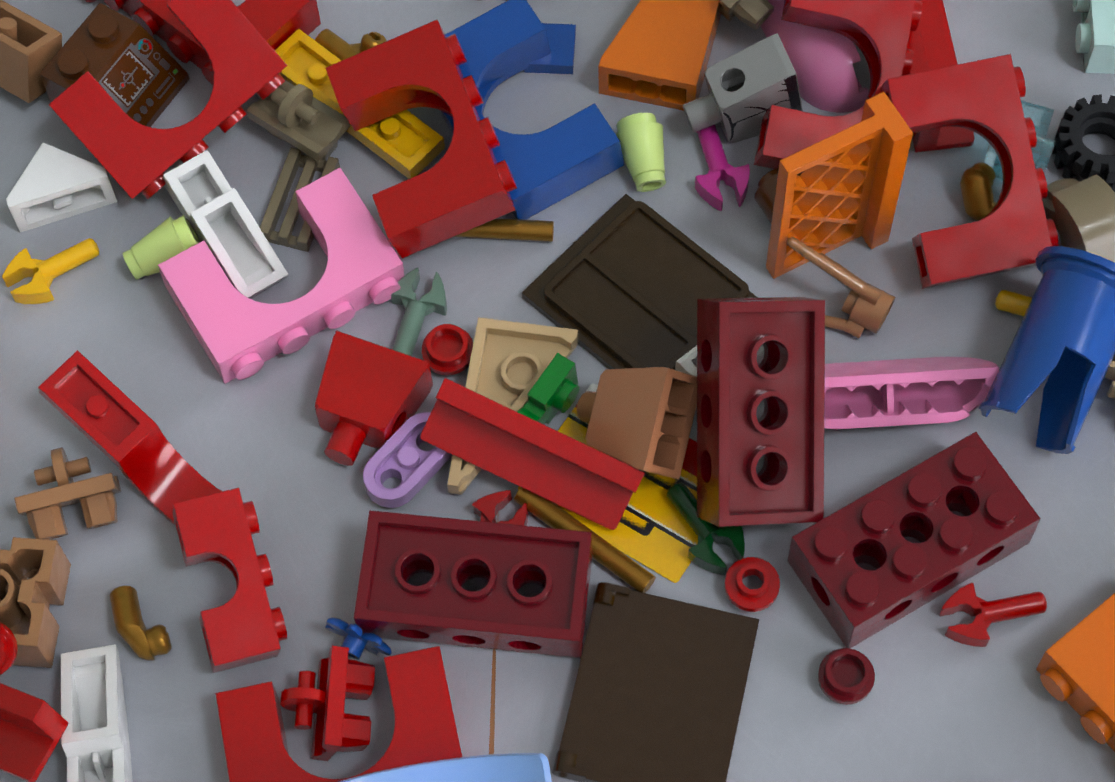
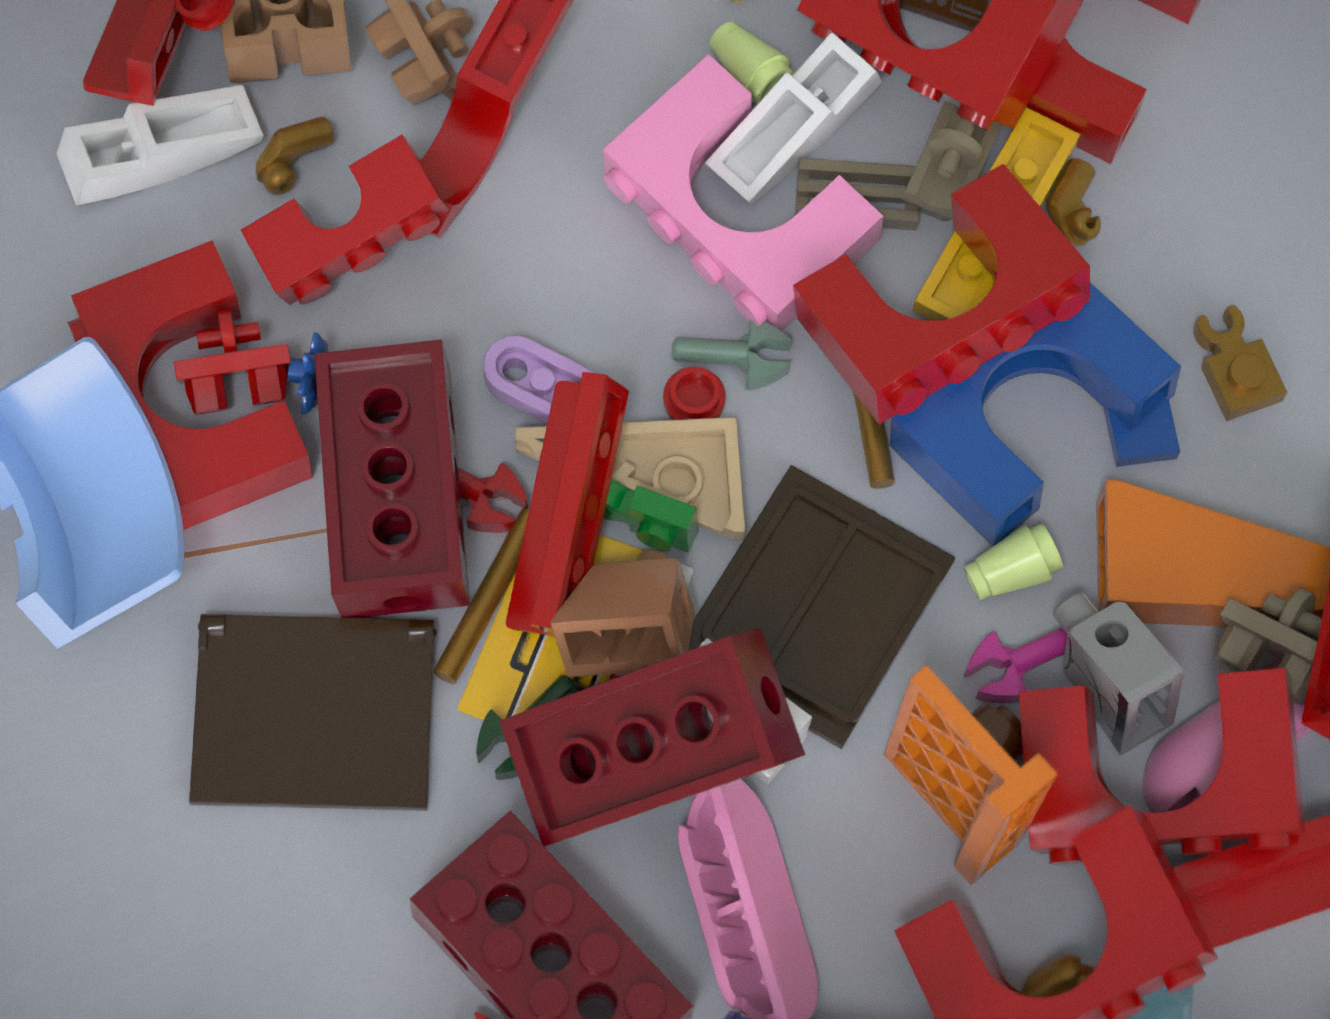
camera: 70 degrees right, 5 degrees up
red torso [315,330,433,466] -> none
red plate [724,557,780,612] -> none
medium nougat plant [787,237,896,338] -> none
dark red plate [818,648,875,705] -> none

